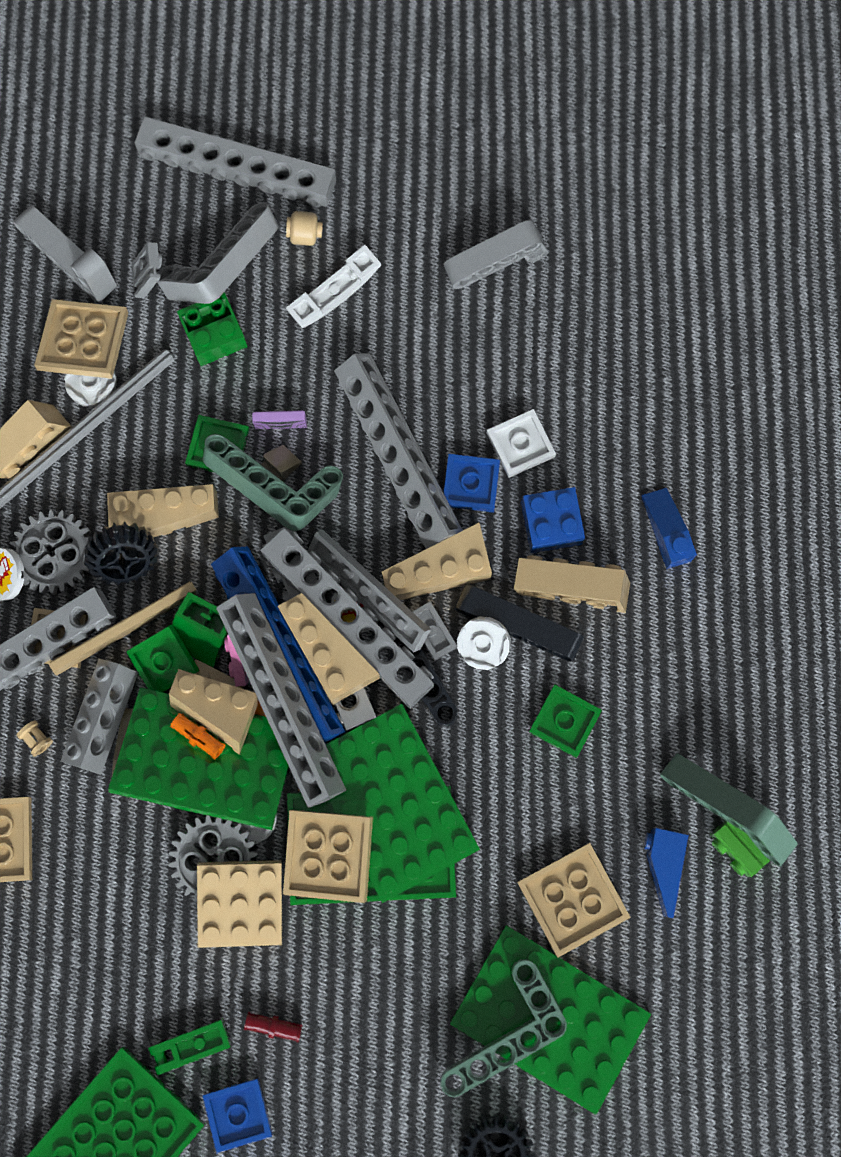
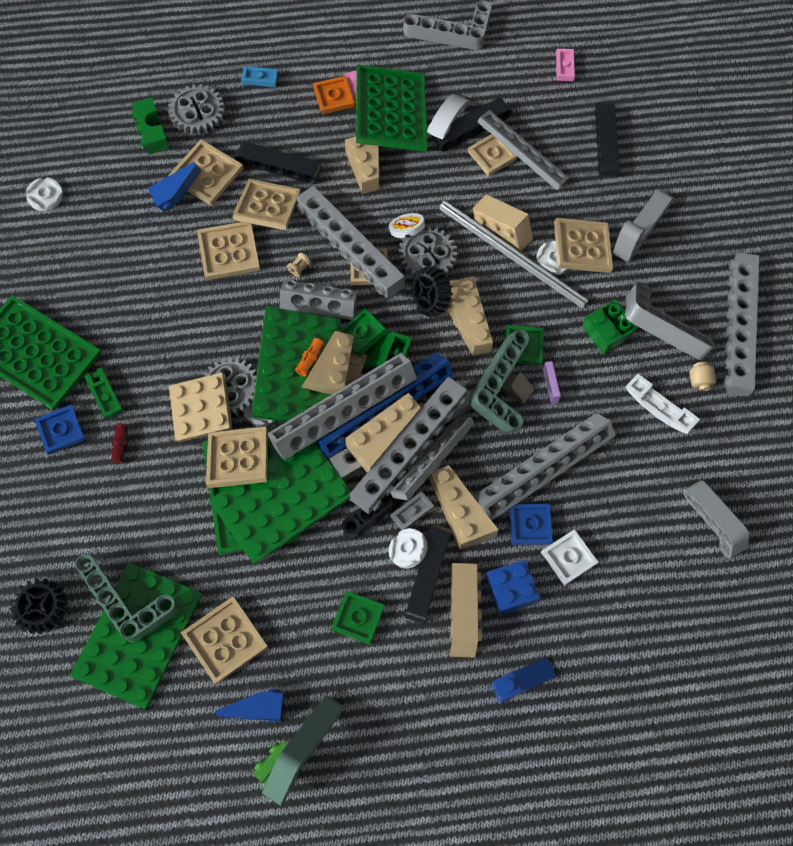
camera: 80 degrees right, 10 degrees down
tan tile [49,582,197,676] -> none
light grey plate [132,242,162,298] -> none

